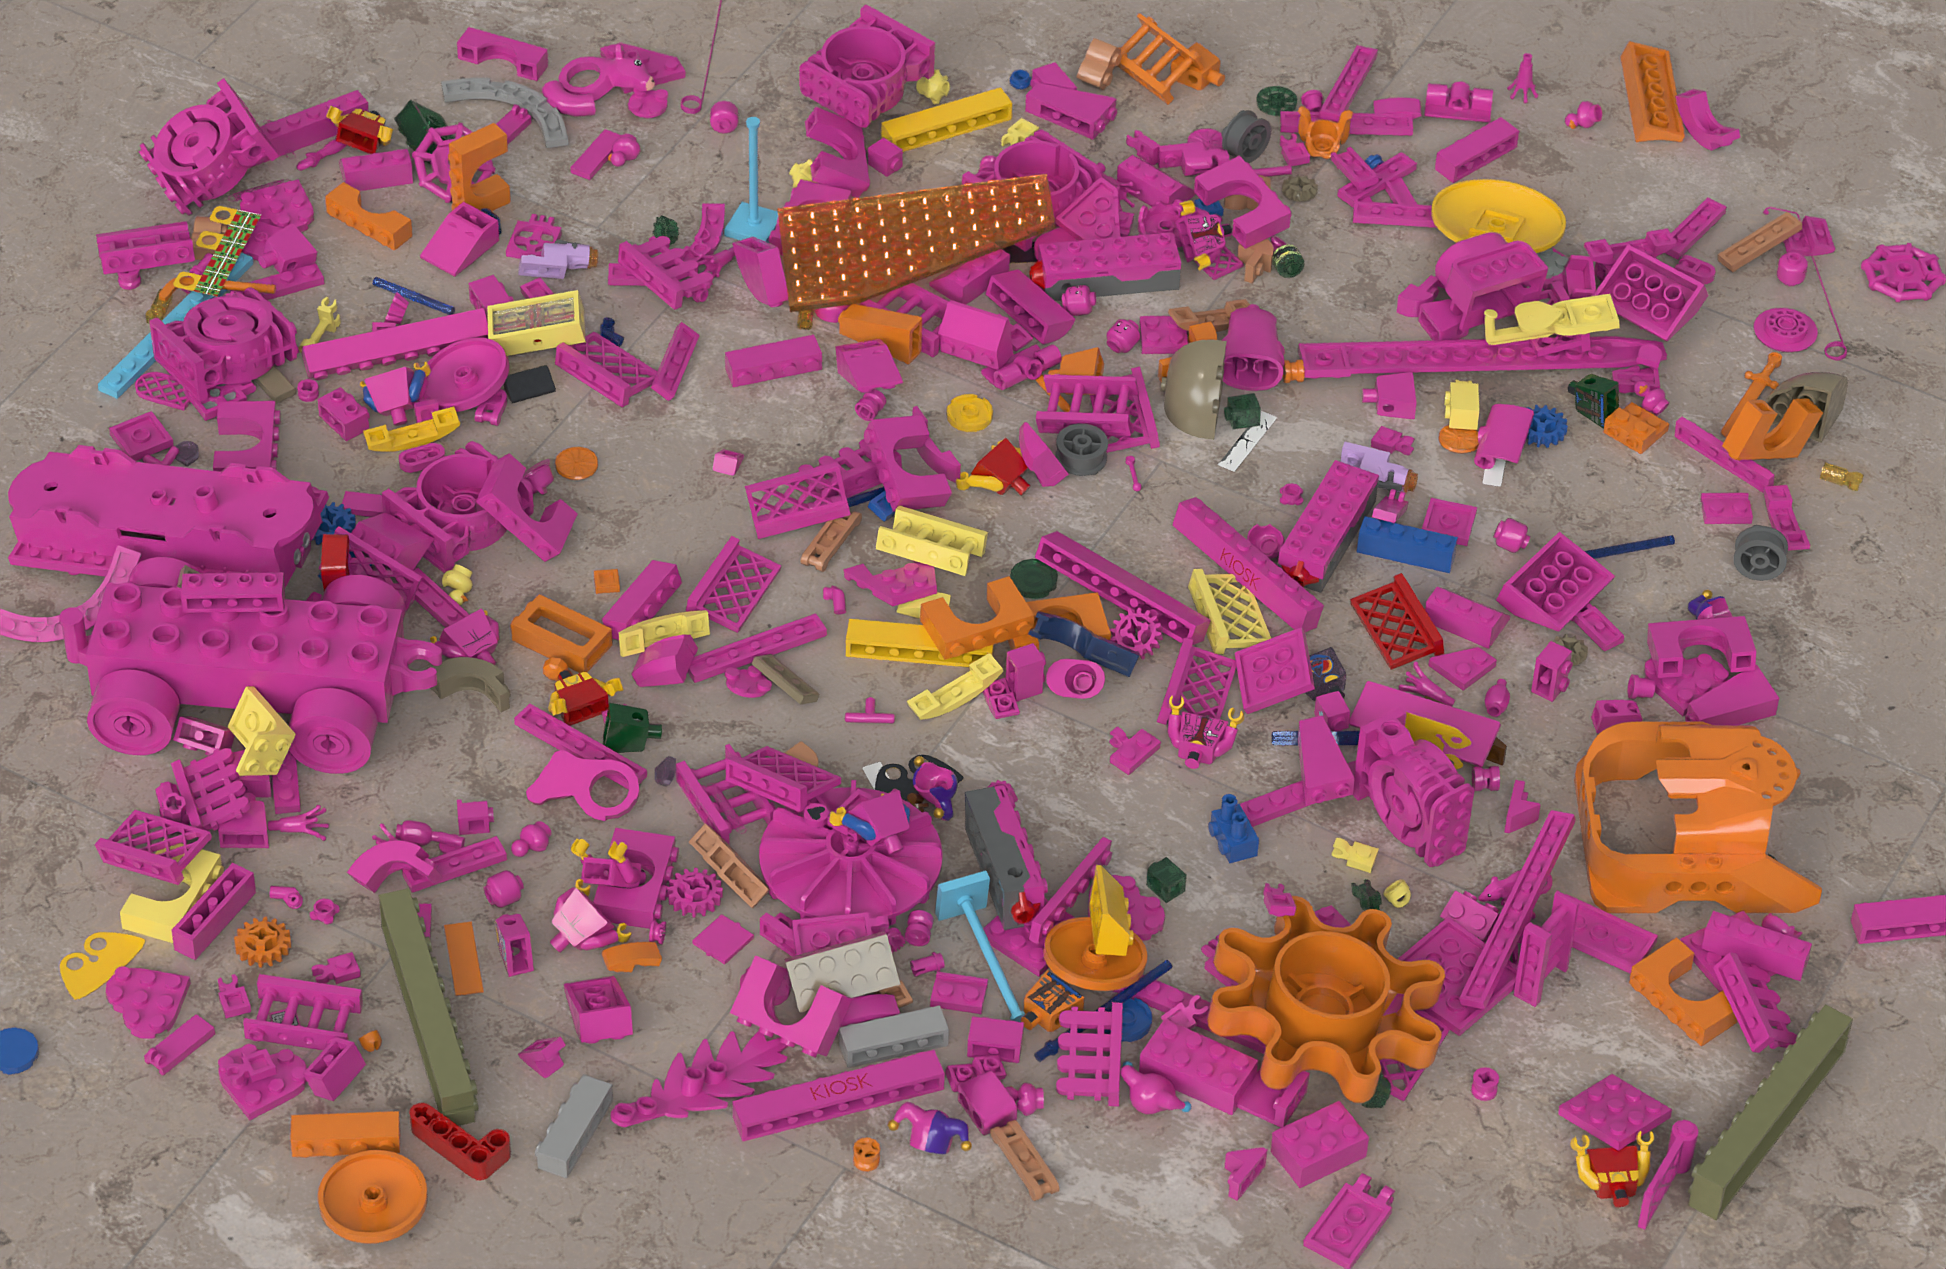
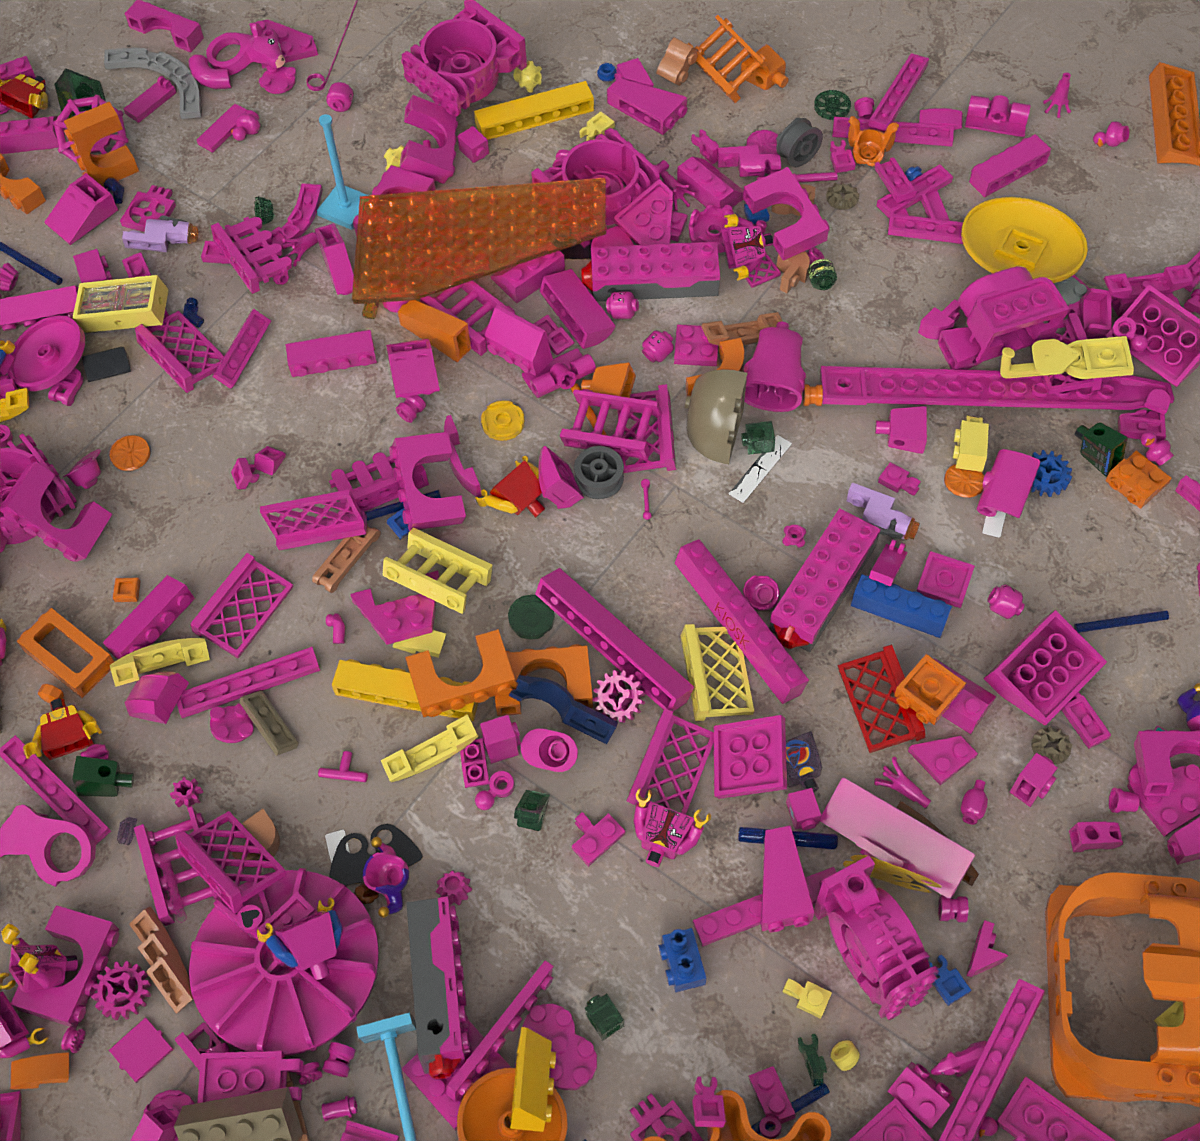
camera: 10 degrees right, 15 degrees up
none -> dark pink gear [170,777,203,808]
none -> dark pink tile [231,458,260,489]
none -> dark pink plate [475,771,515,810]
none -> clear green slope [514,790,550,831]
none -> orange plate [894,654,966,725]
none -> blue plate [929,955,971,1006]
none -> dark pink plate [1113,317,1148,352]

